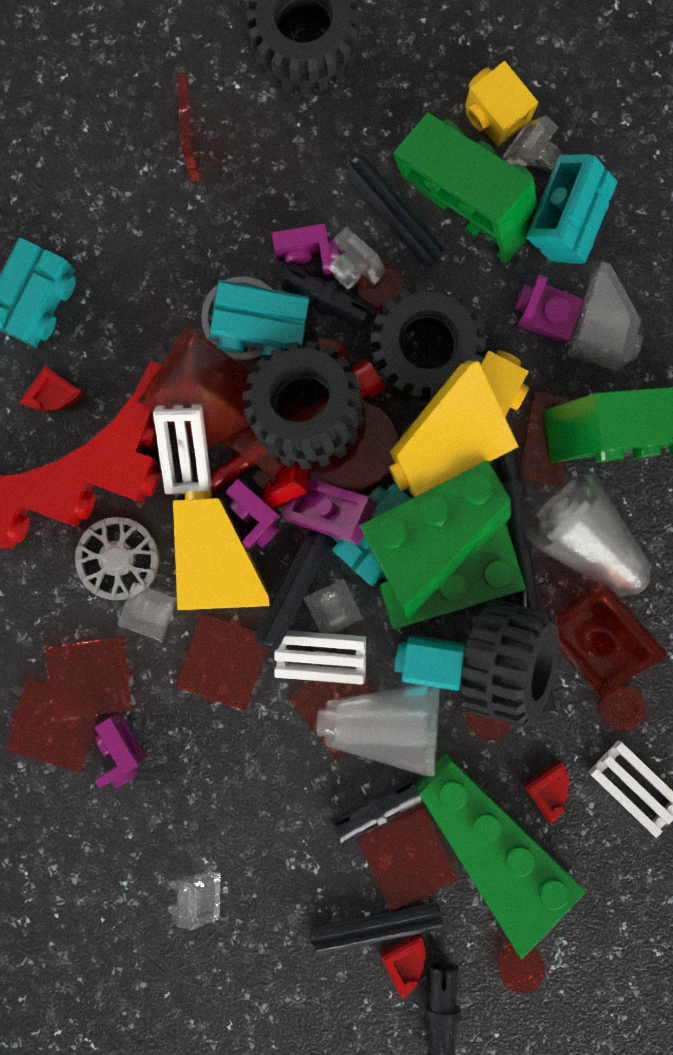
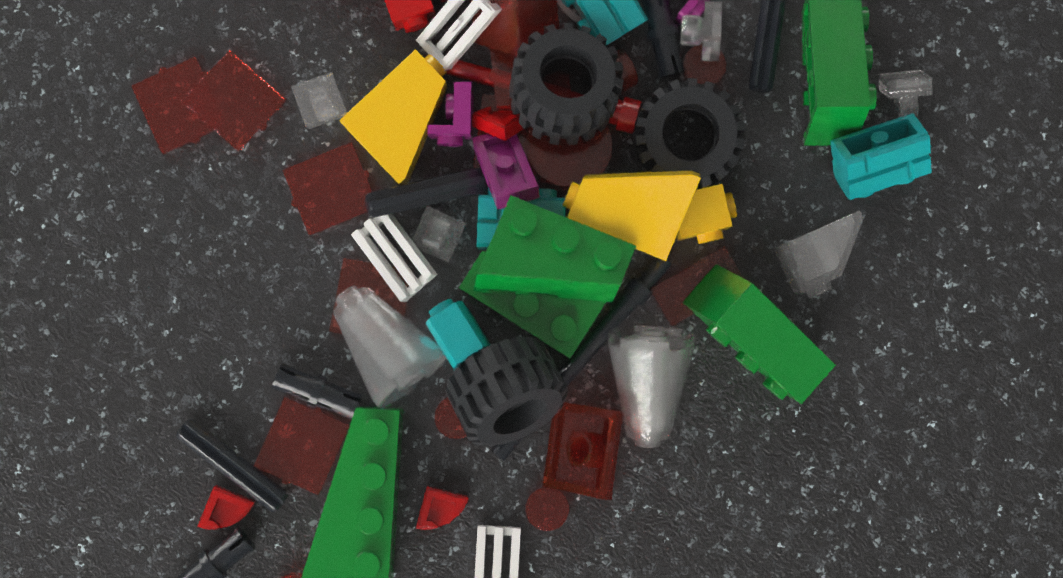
camera: 50 degrees right, 0 degrees up
light grey wheel [75,517,159,600] -> none
magenta bracket [94,712,147,788] -> none
clear tile [168,871,220,930] -> none
yellow brick [465,61,539,146] -> none
magenta bracket [515,275,585,344] -> none

